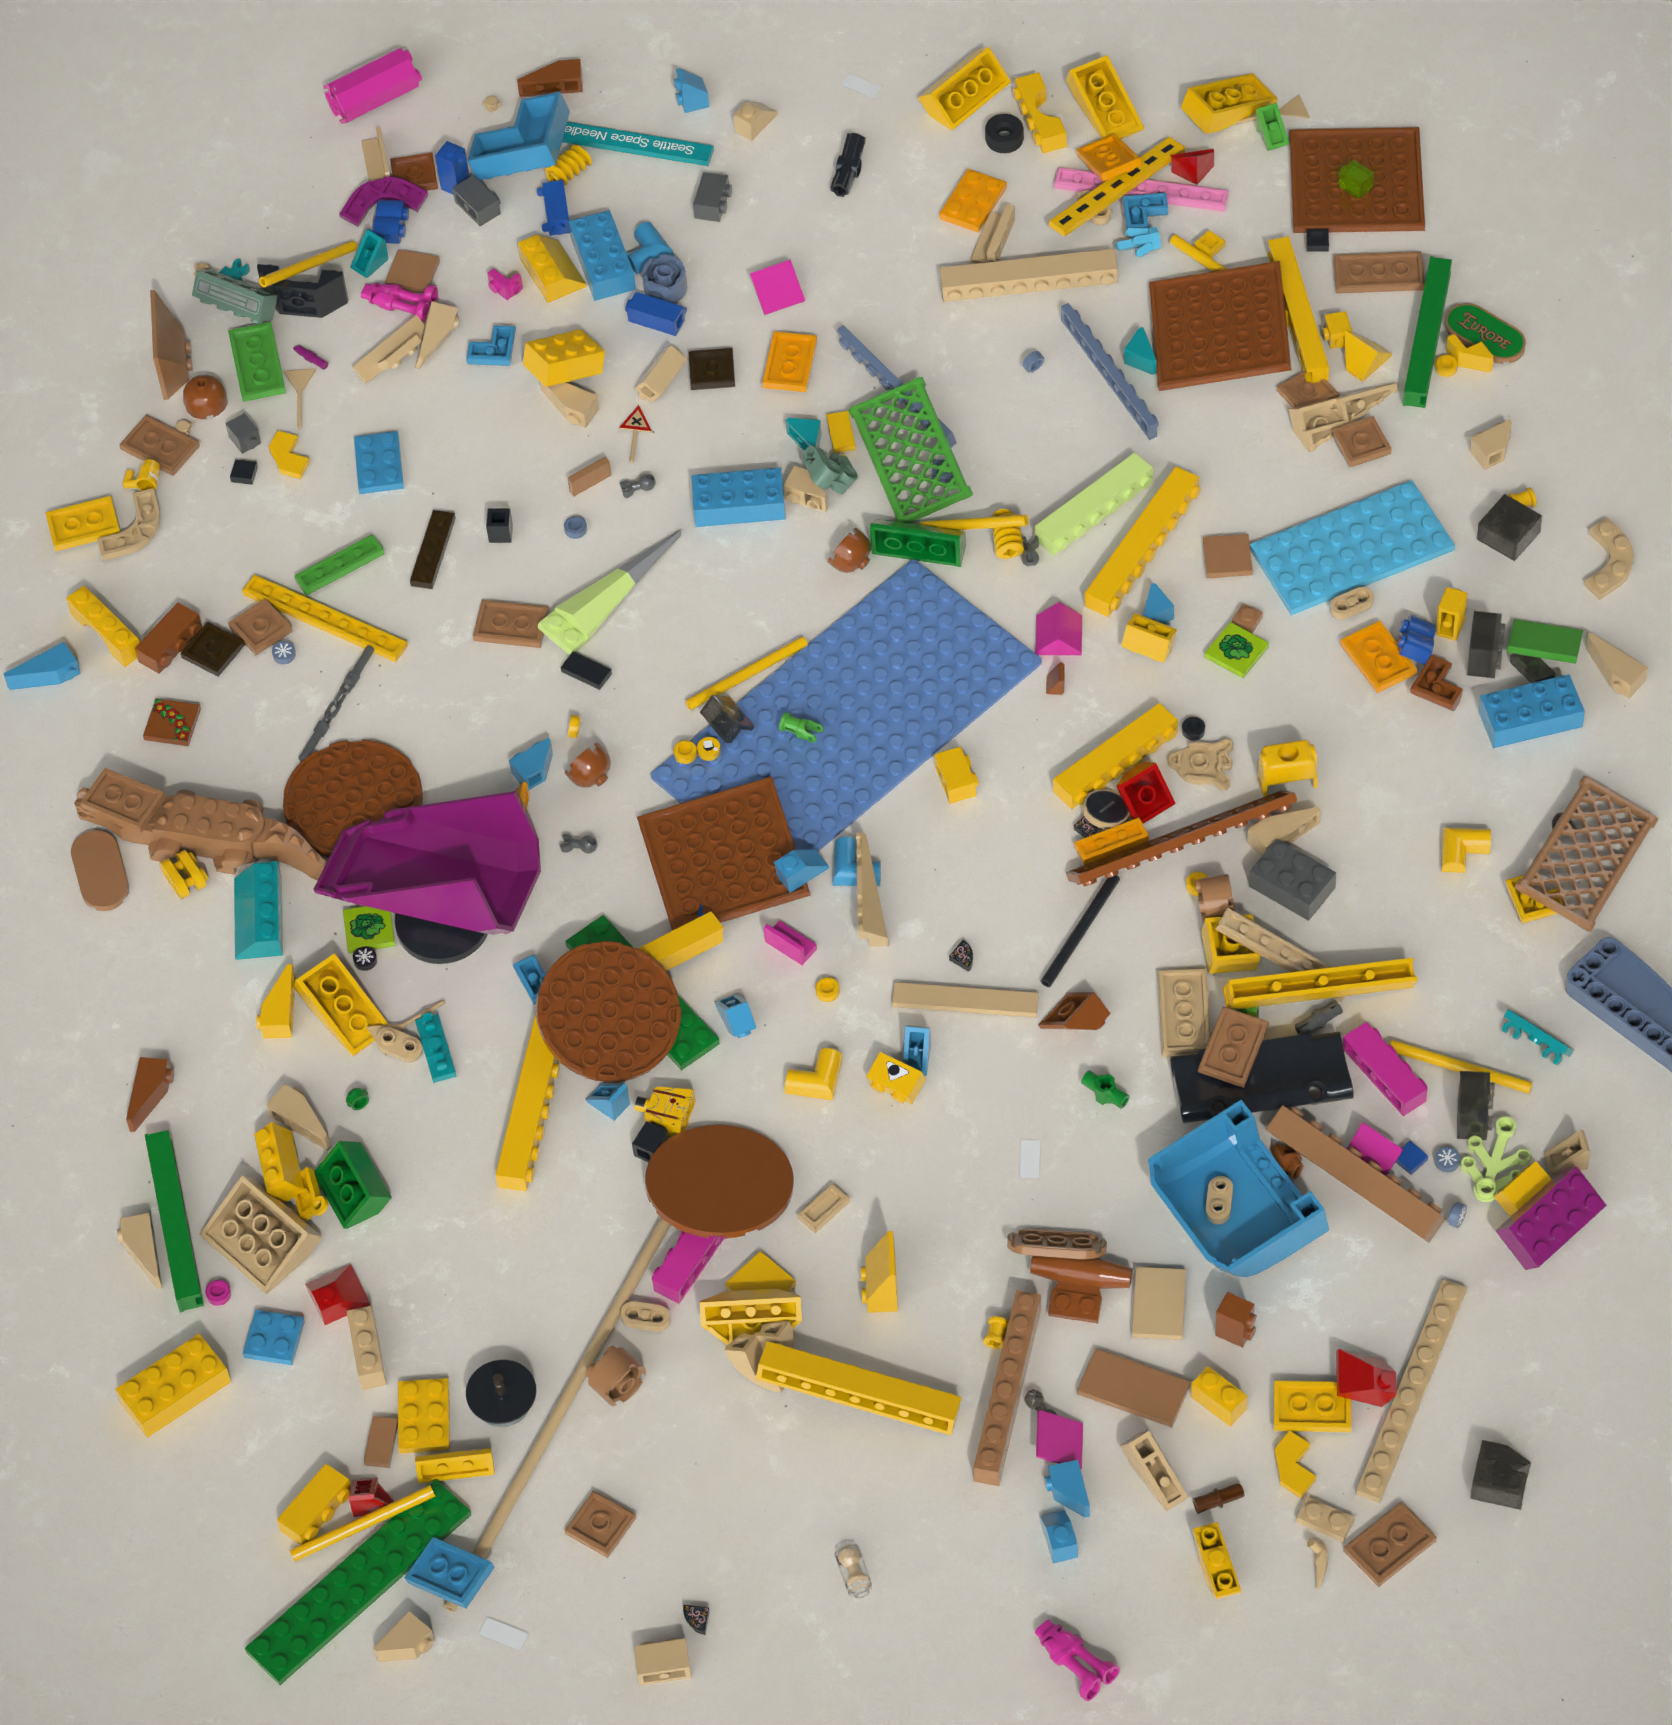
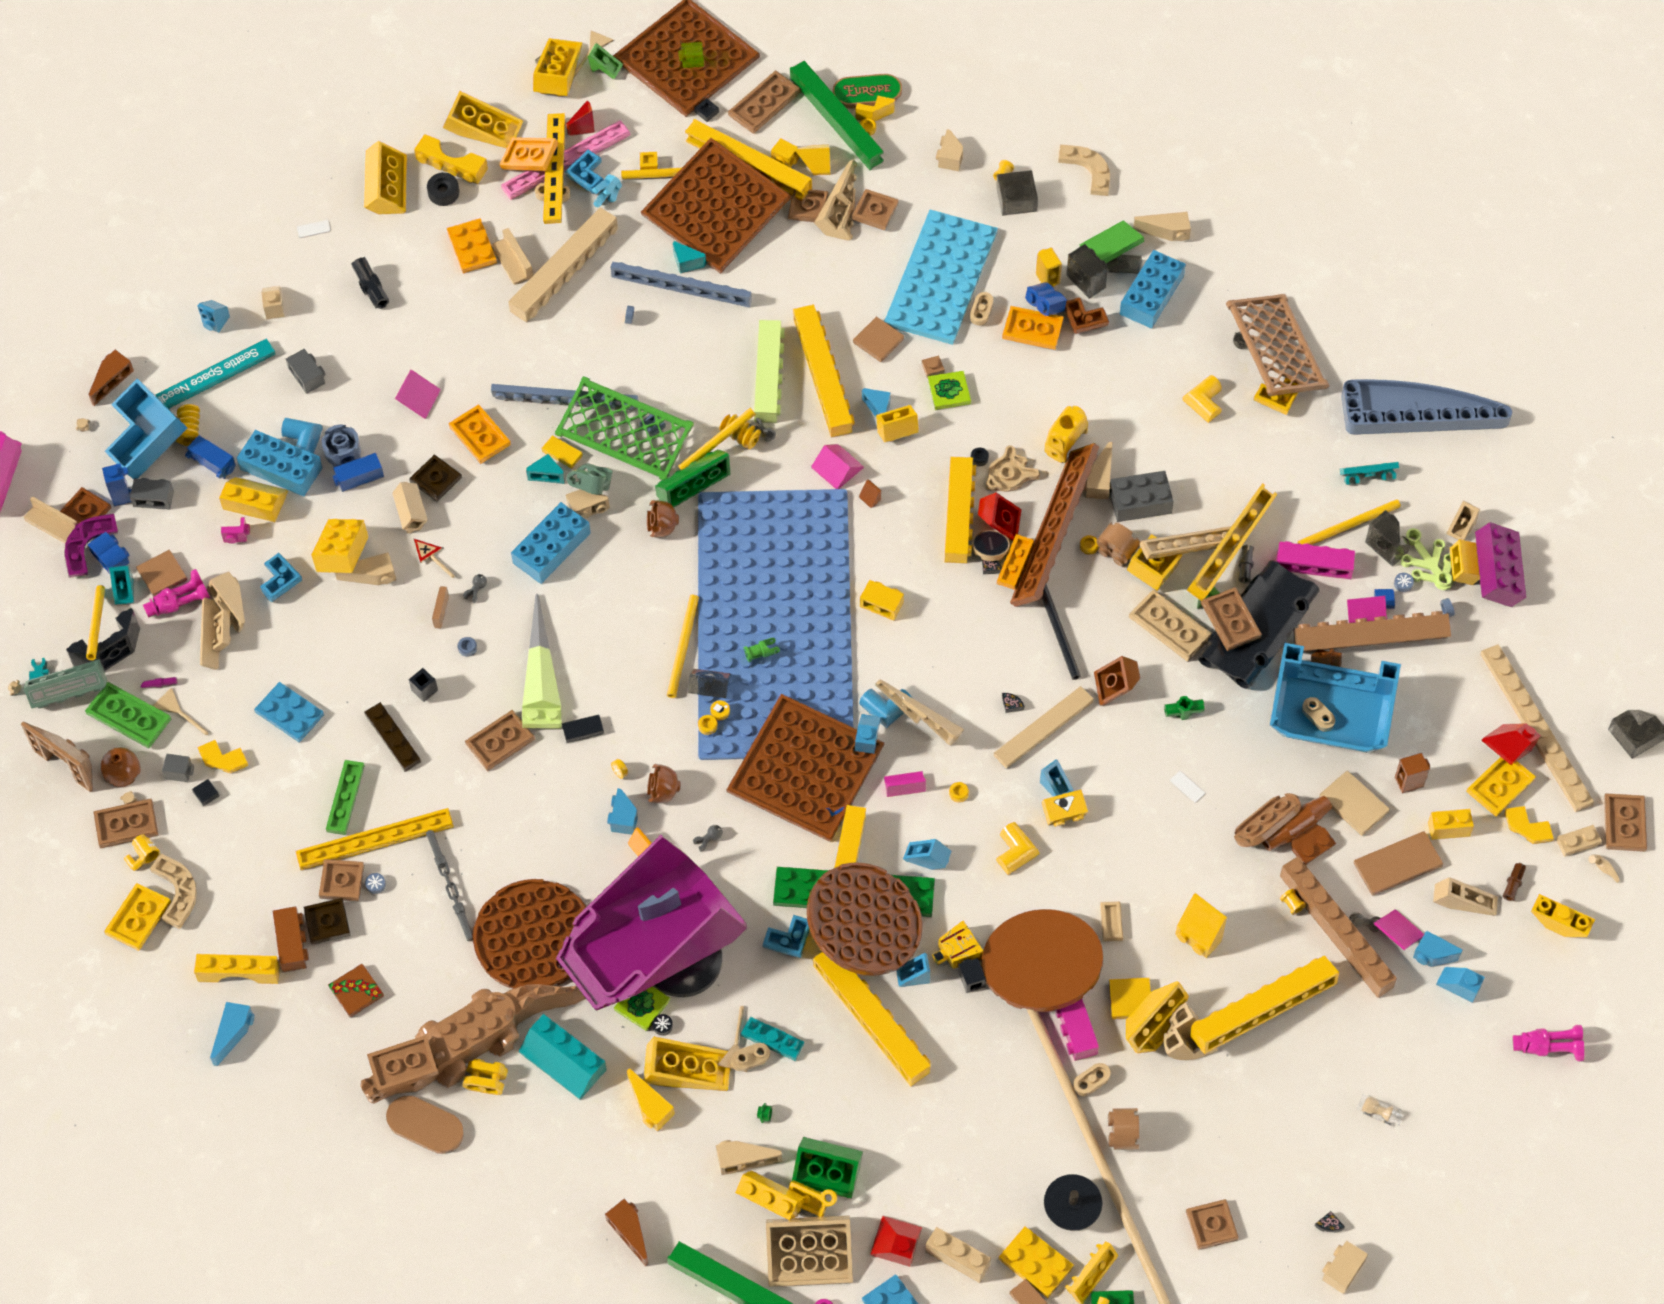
camera: 50 degrees left, 5 degrees up
none -> sand blue slope [638,888,681,921]

